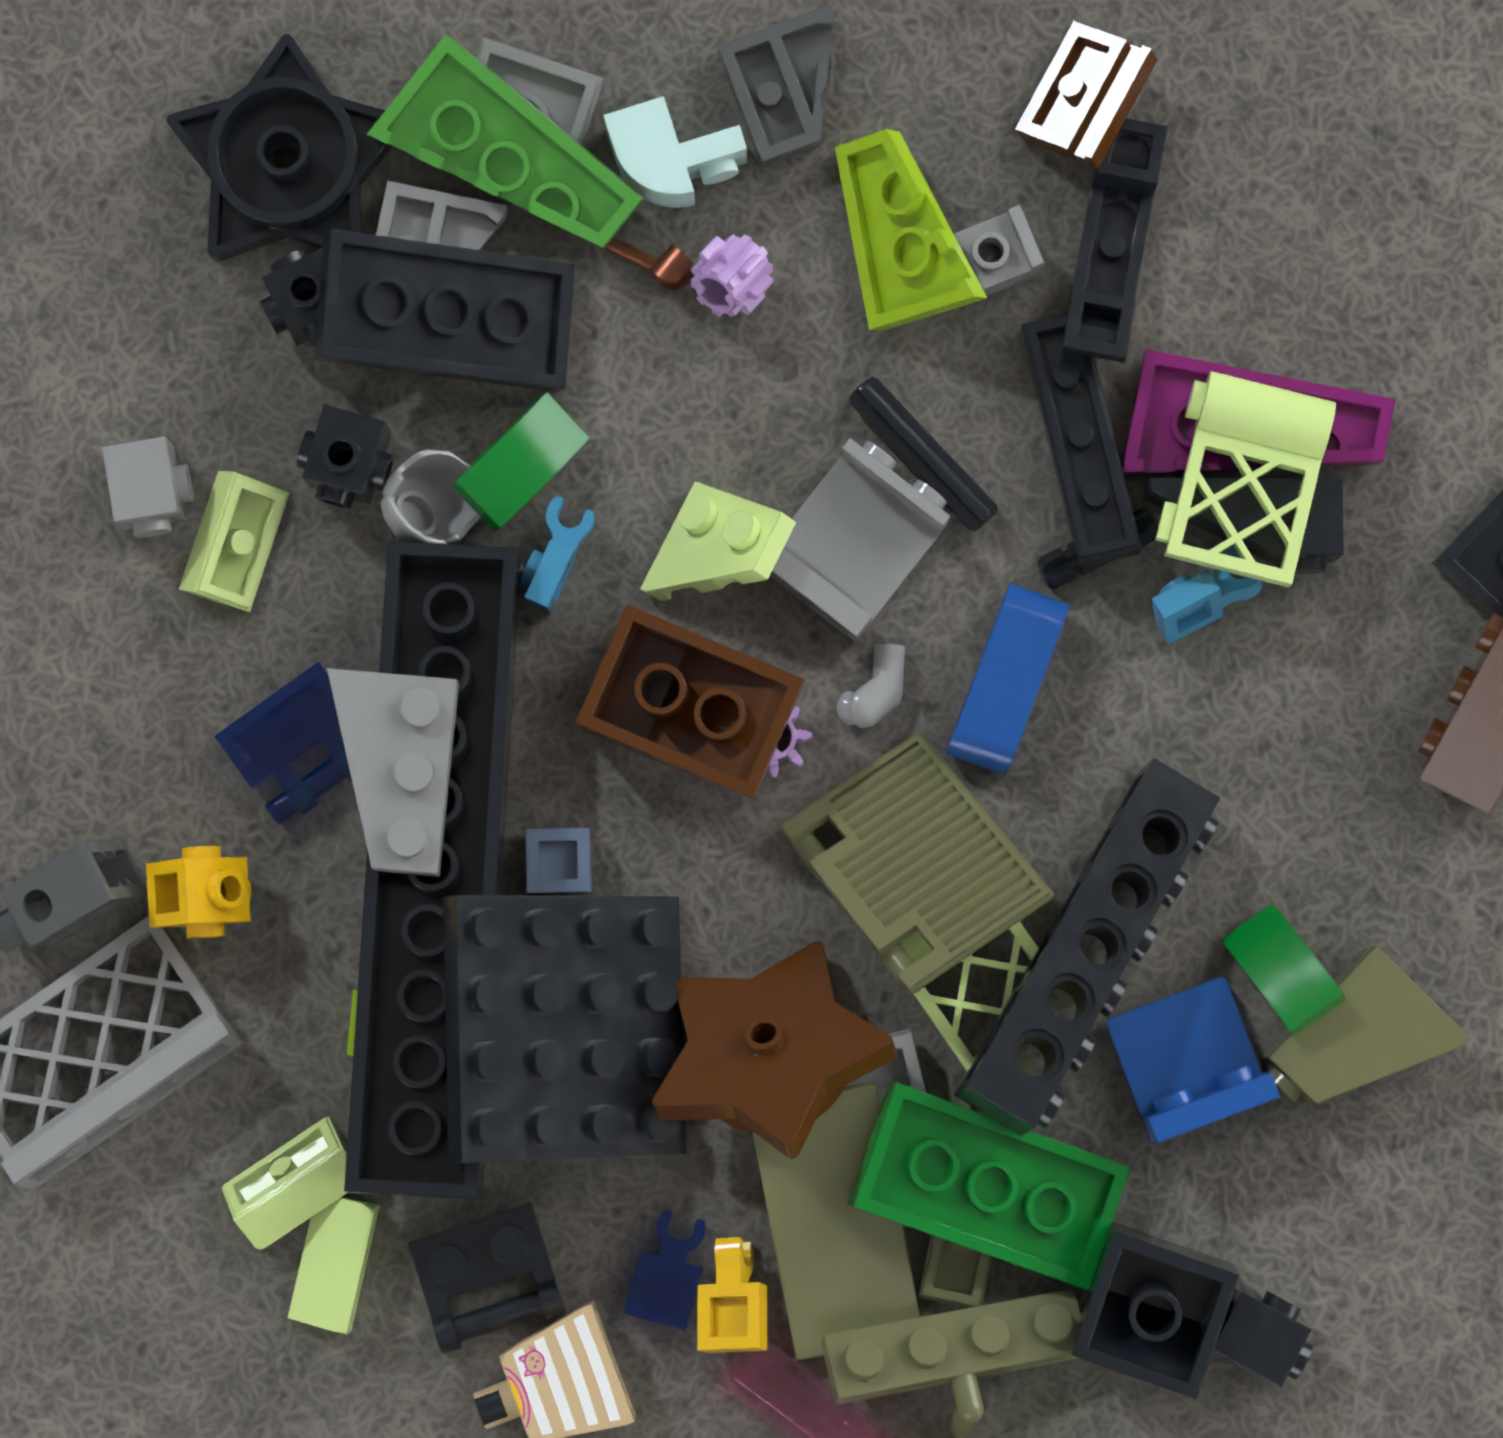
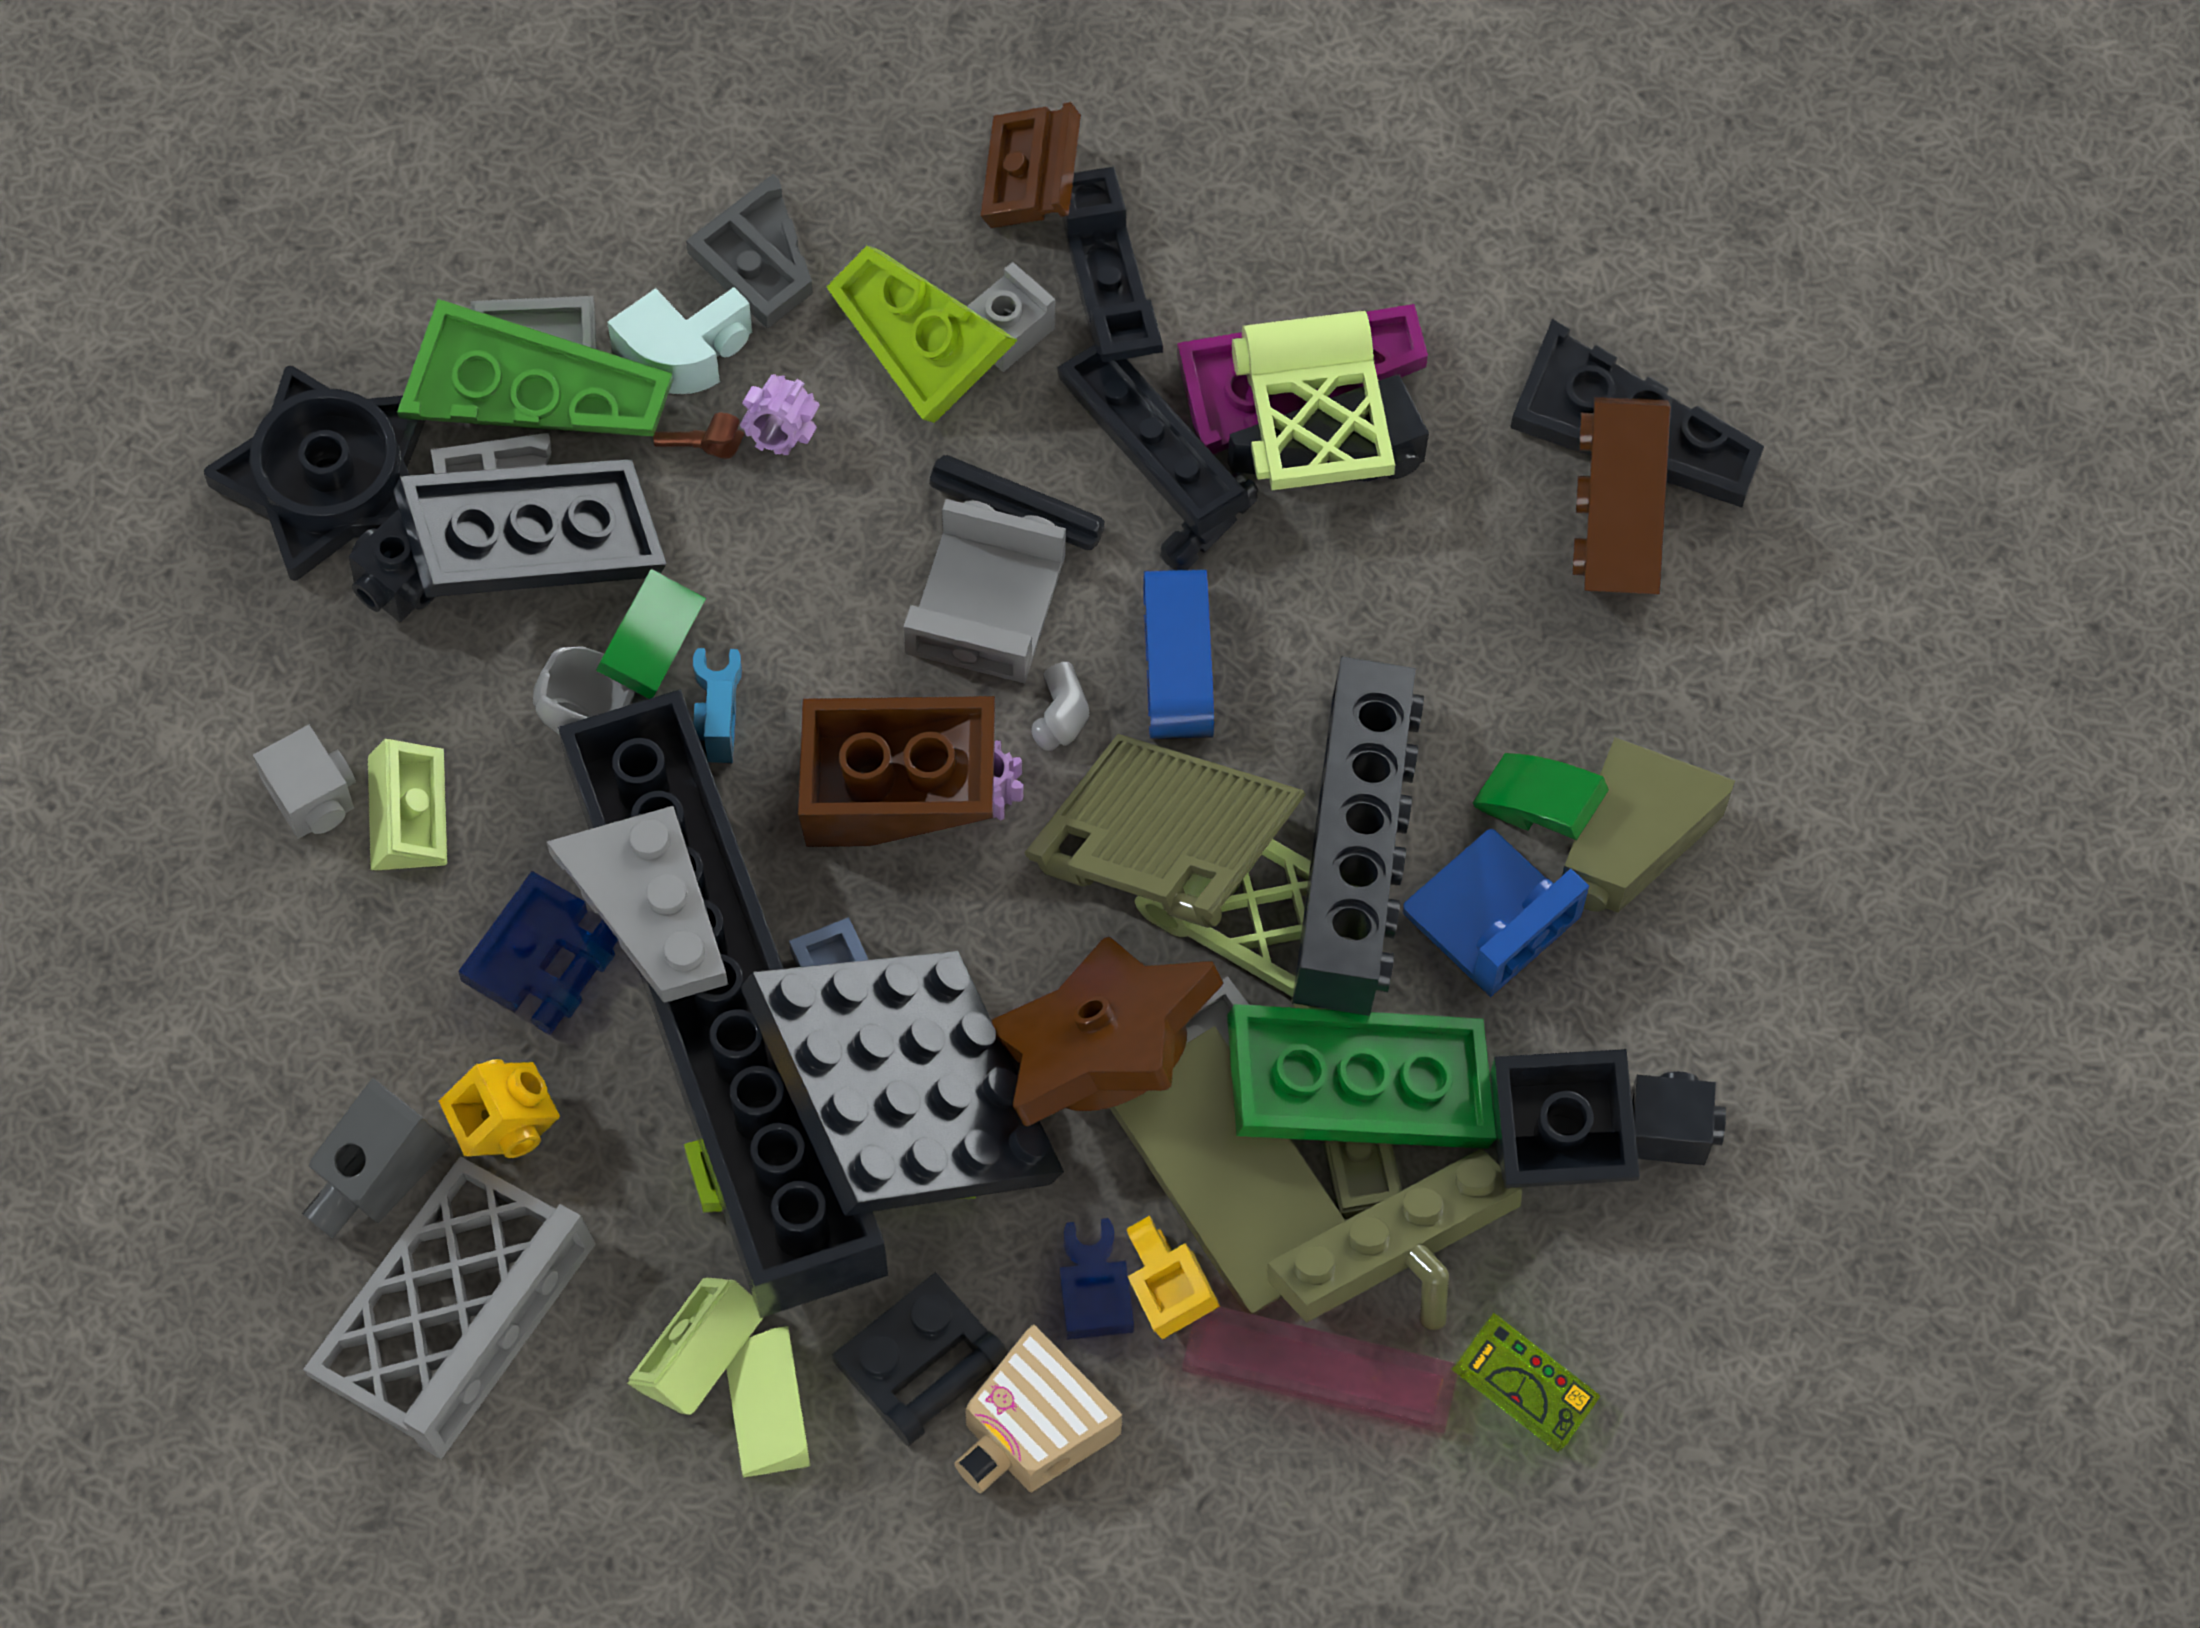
camera: 25 degrees left, 20 degrees down
black brick [297,404,394,509] -> none
yellowish green wing [640,481,797,601] -> none
dark azure plate [1152,547,1262,645] -> none

